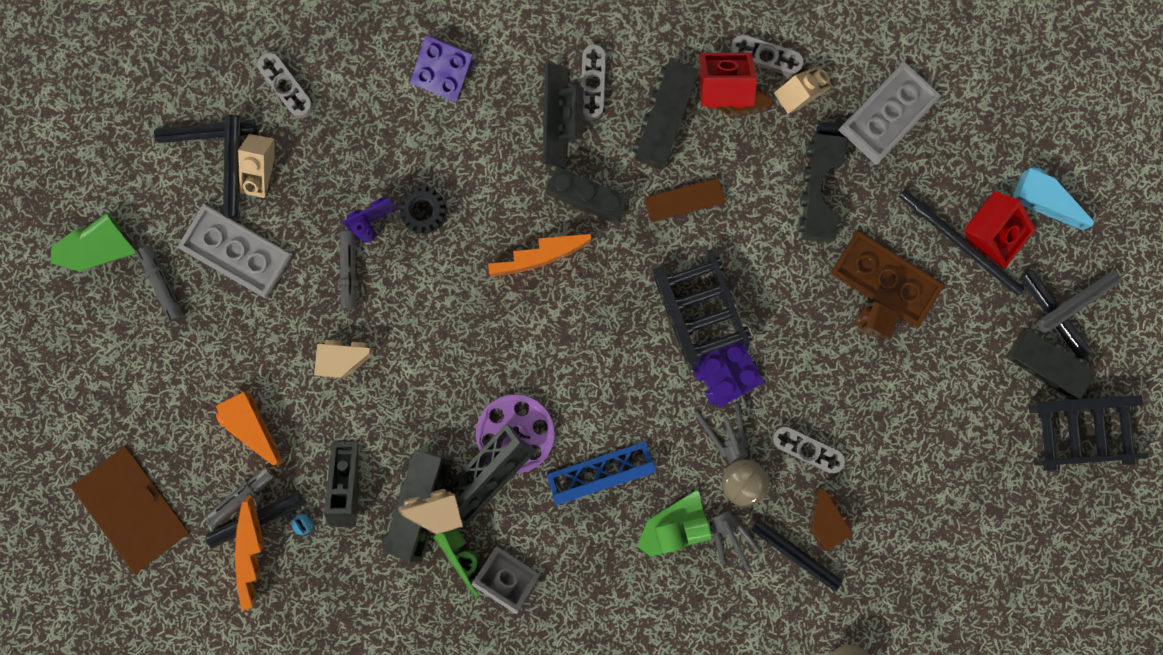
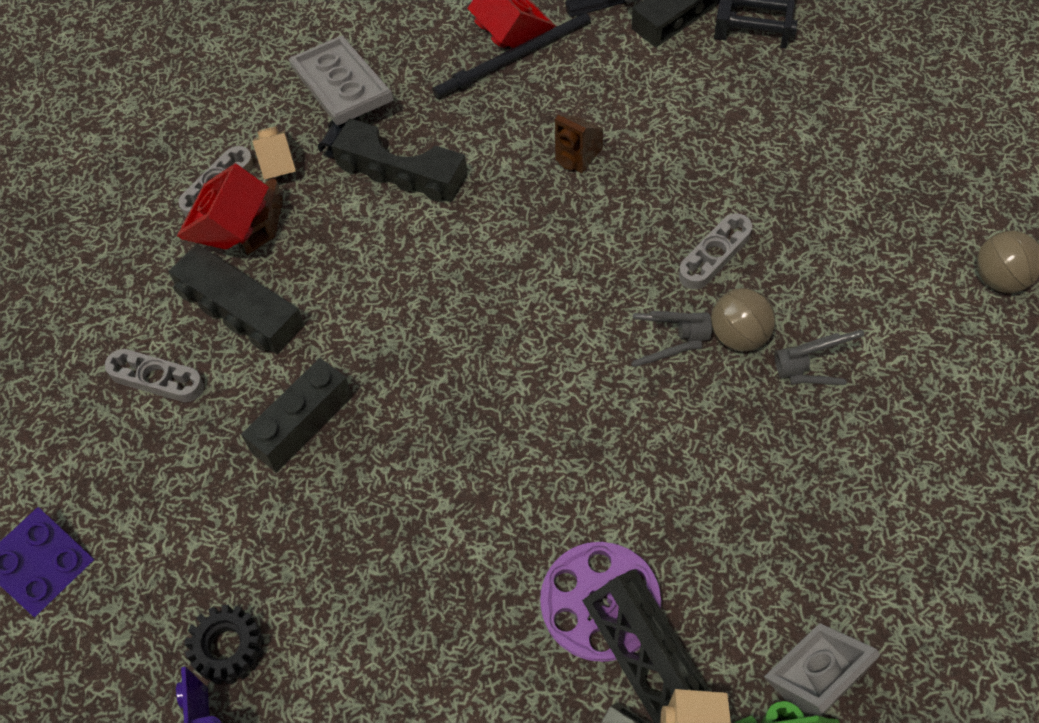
camera: 70 degrees left, 25 degrees down
orange slope [488,234,591,277] -> none
pearl dark grey bracket [542,63,584,168] -> none
blue fence [546,442,656,505] -> none
bright green panel [637,490,712,557] -> none
reddish brown tile [644,178,725,223] -> none
black fence [653,249,752,371] -> none
dark purple plate [692,342,764,408] -> none
black axle [751,520,843,591] -> none
reddish brown slope [808,488,853,552] -> none
reddish brown tile [829,230,945,329] -> none

